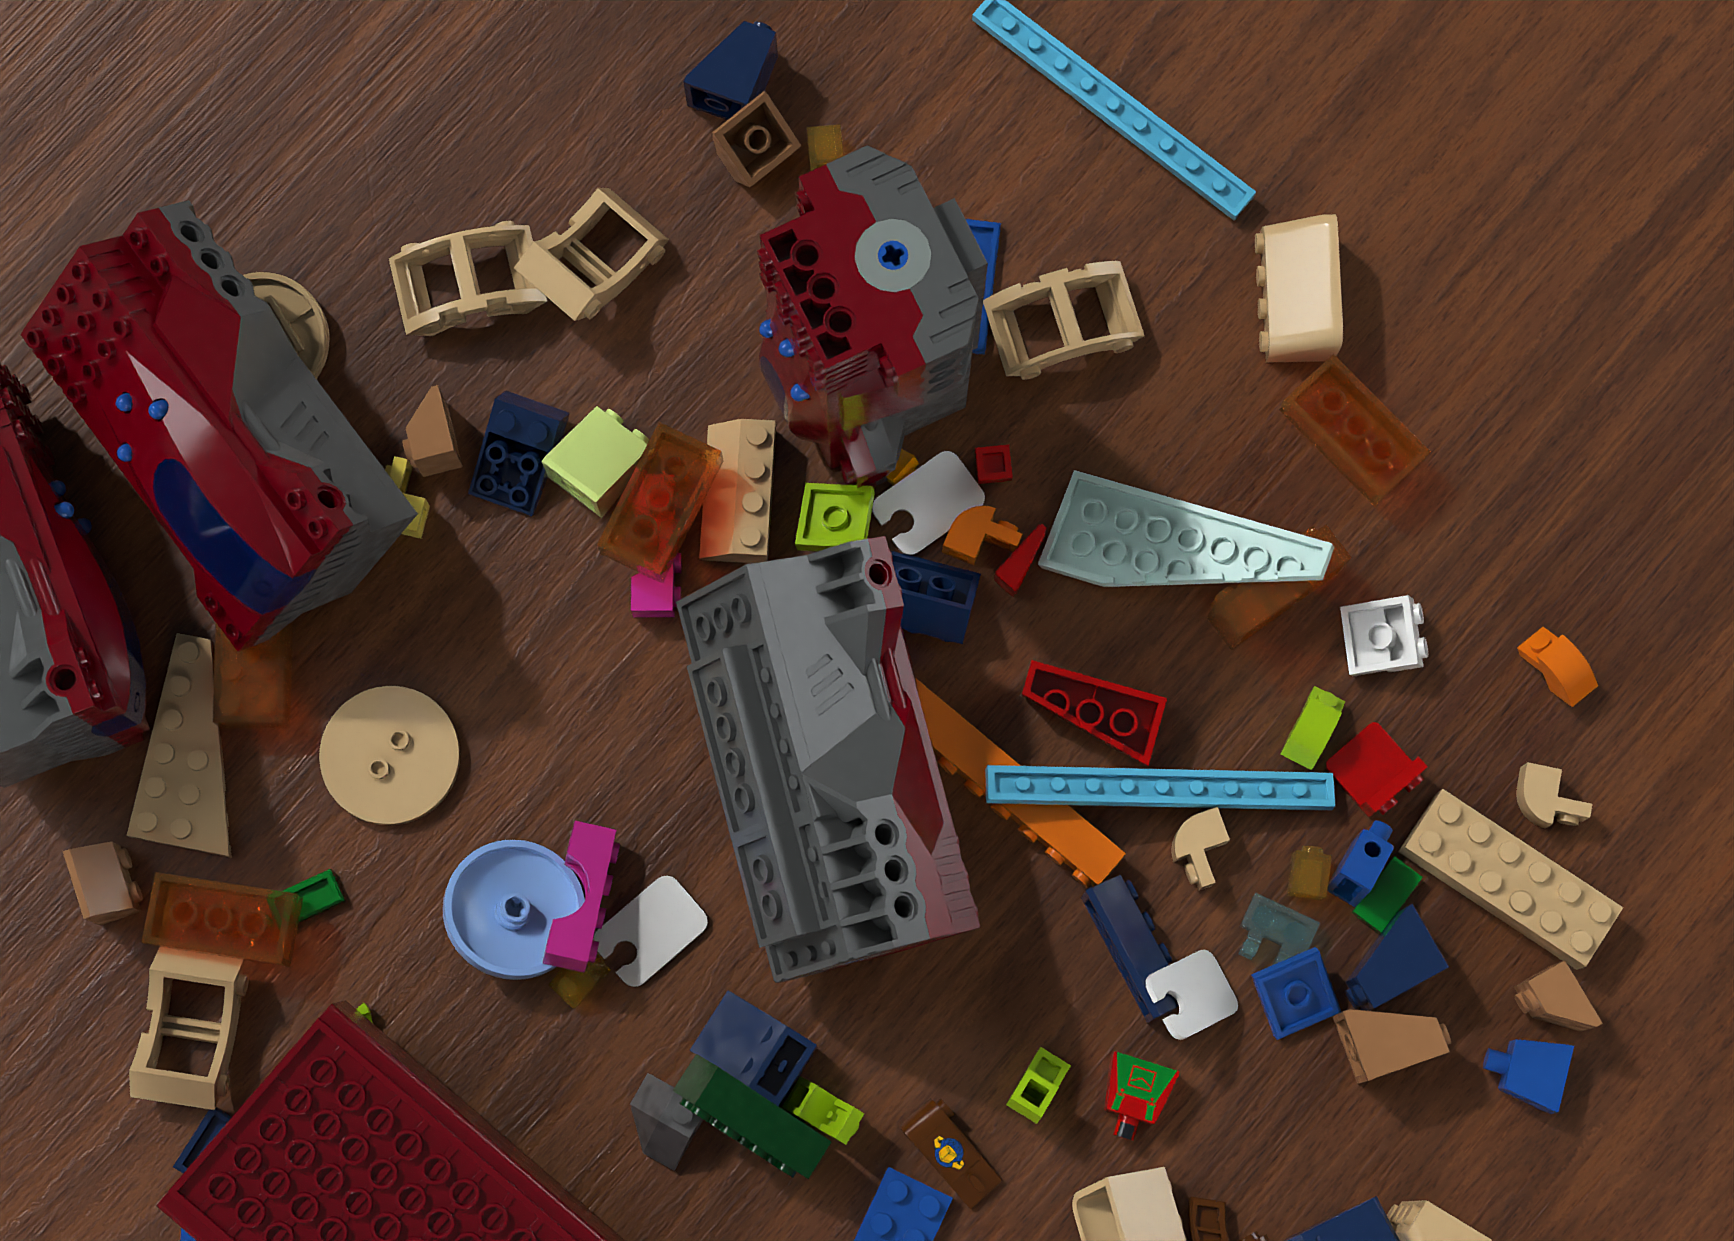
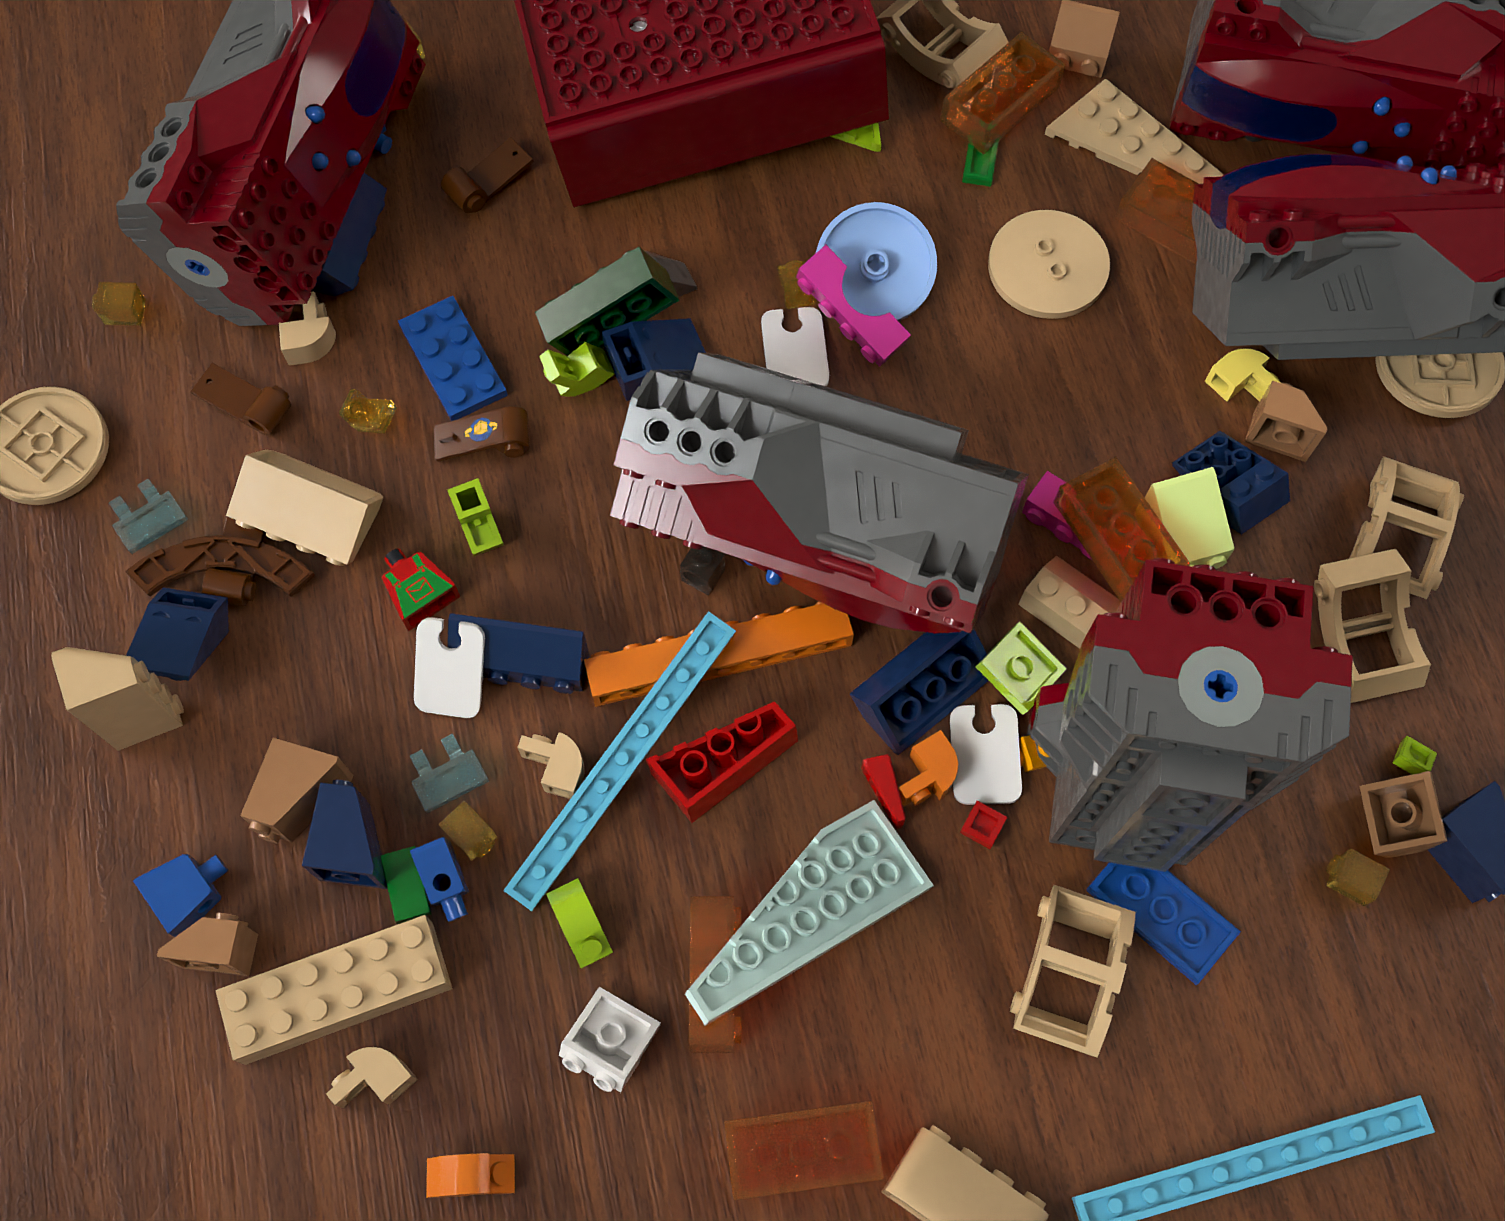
camera: 125 degrees right, 10 degrees down
blue tile [1251,947,1341,1040] -> none
red bracket [1325,722,1428,817] -> none
none -> lime tile [1393,736,1437,775]

